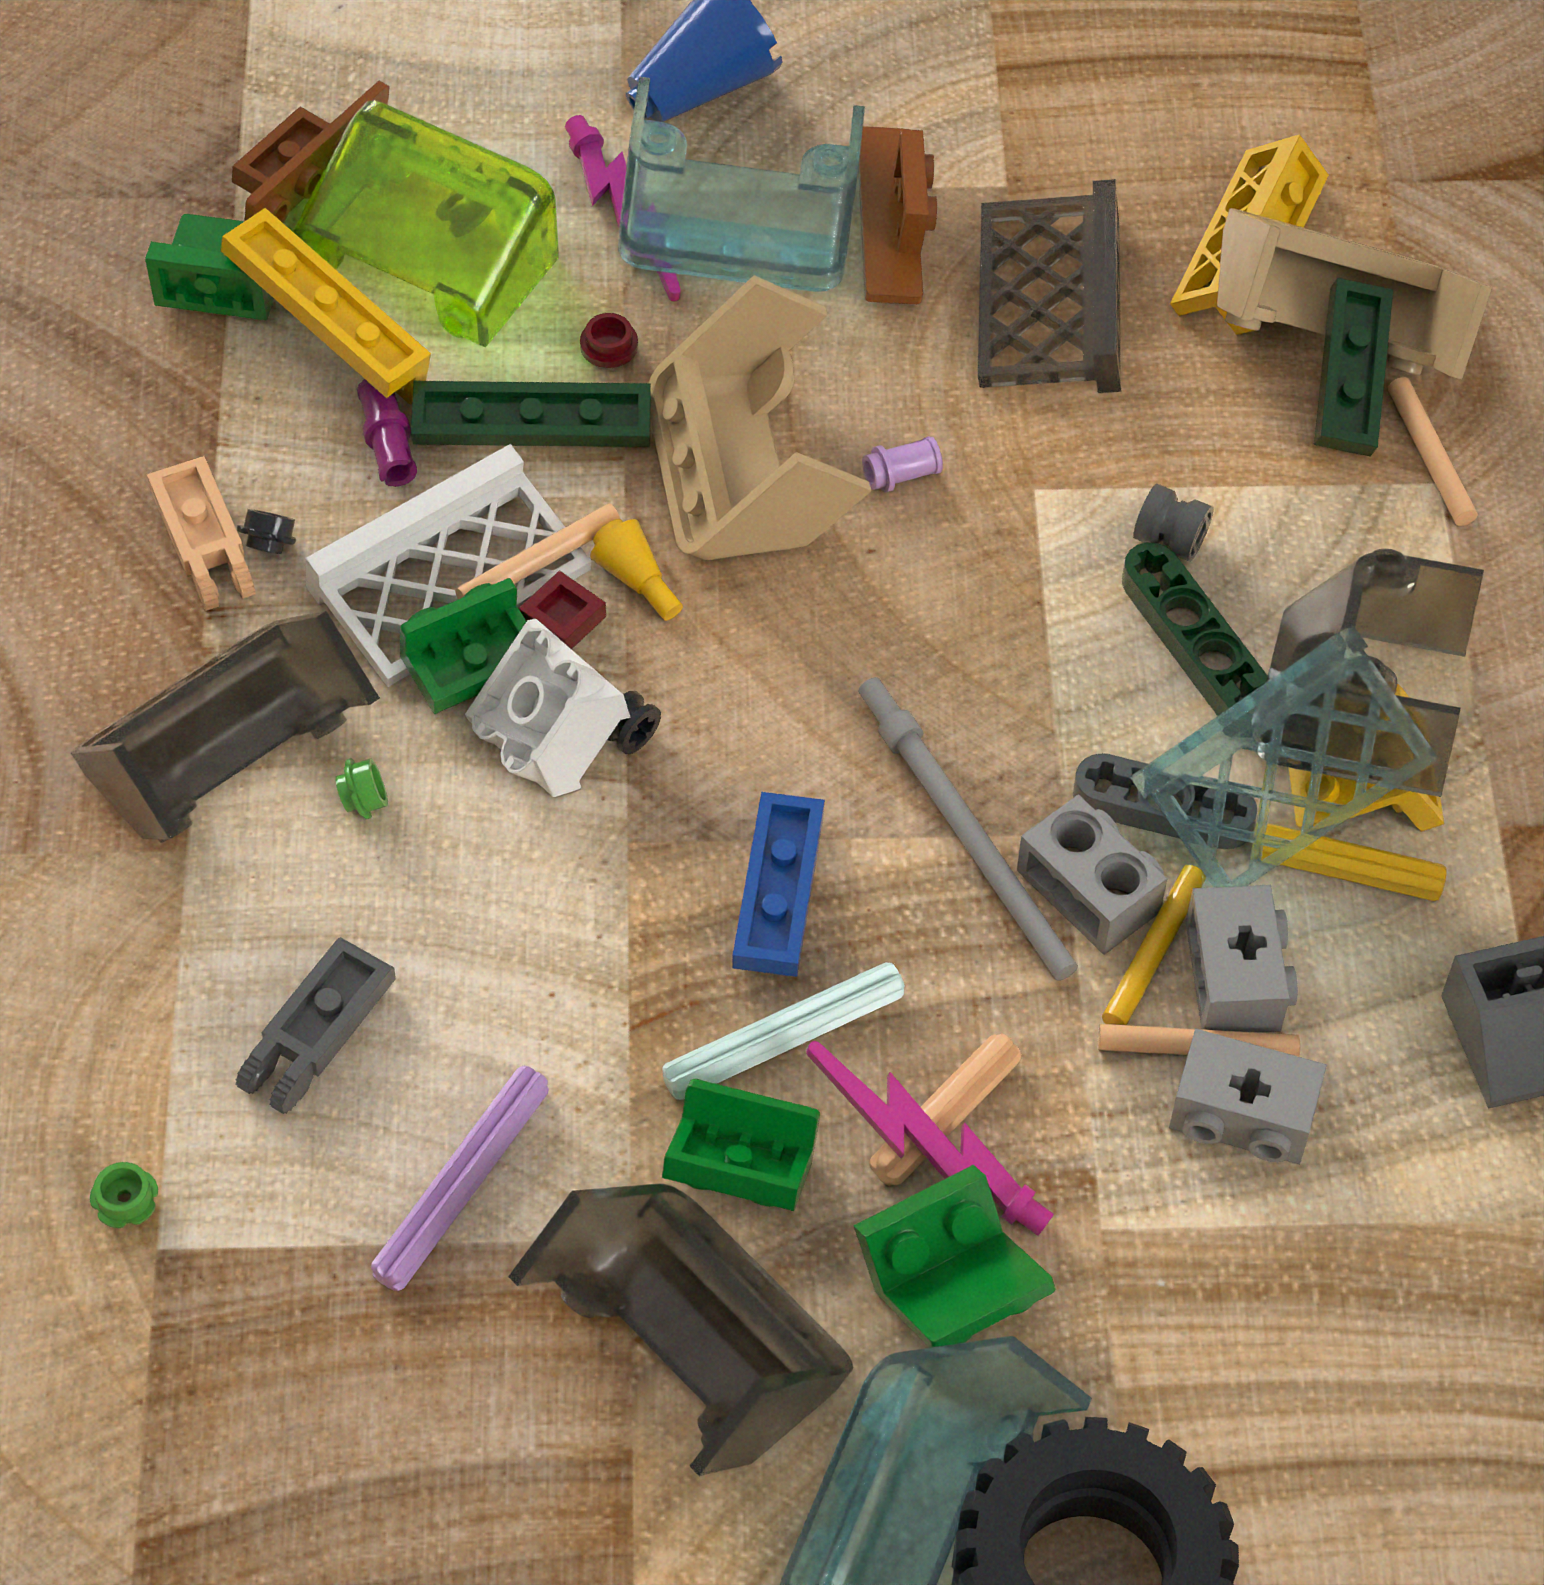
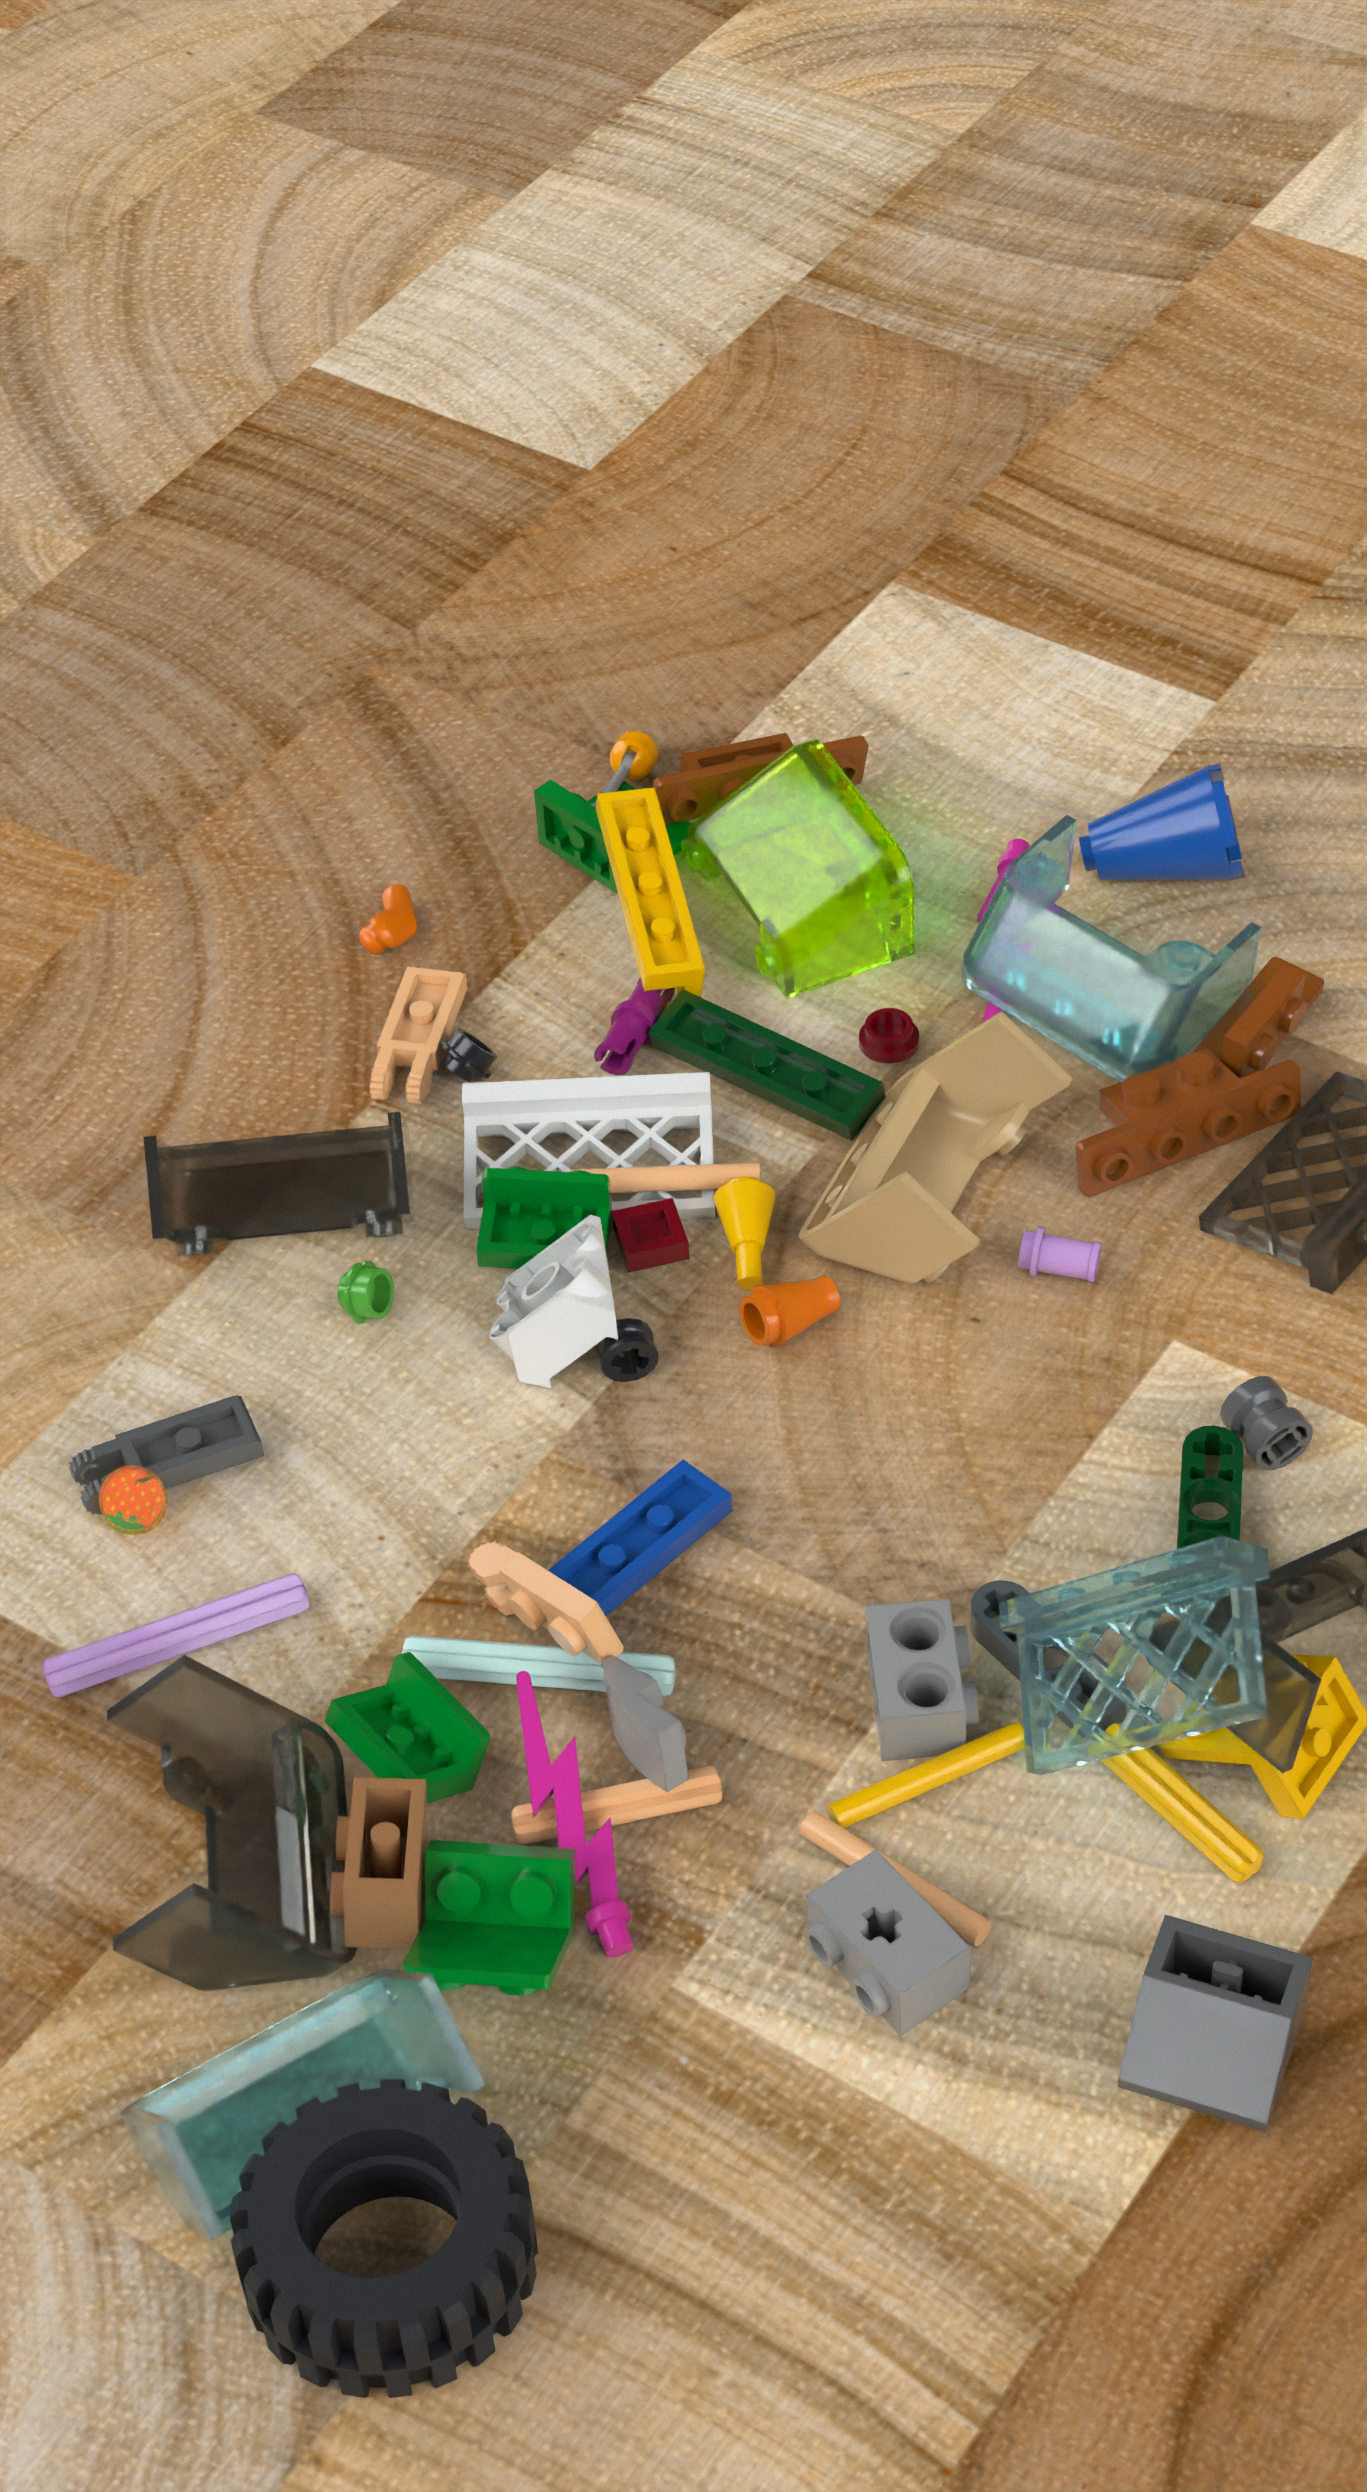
camera: 40 degrees right, 10 degrees down
light grey bar [858,677,1078,981] -> none
light grey brick [1186,885,1298,1032] -> none
none -> tile [99,1465,168,1535]
none -> medium nougat brick [330,1777,427,1949]
none -> orange arm [359,885,418,955]
none -> light nougat hinge [467,1541,624,1665]
none -> light orange hinge [590,731,659,808]
none -> light grey slope [602,1655,689,1792]
none -> orange cone [740,1275,840,1347]
none -> dark orange bracket [1075,1048,1301,1197]

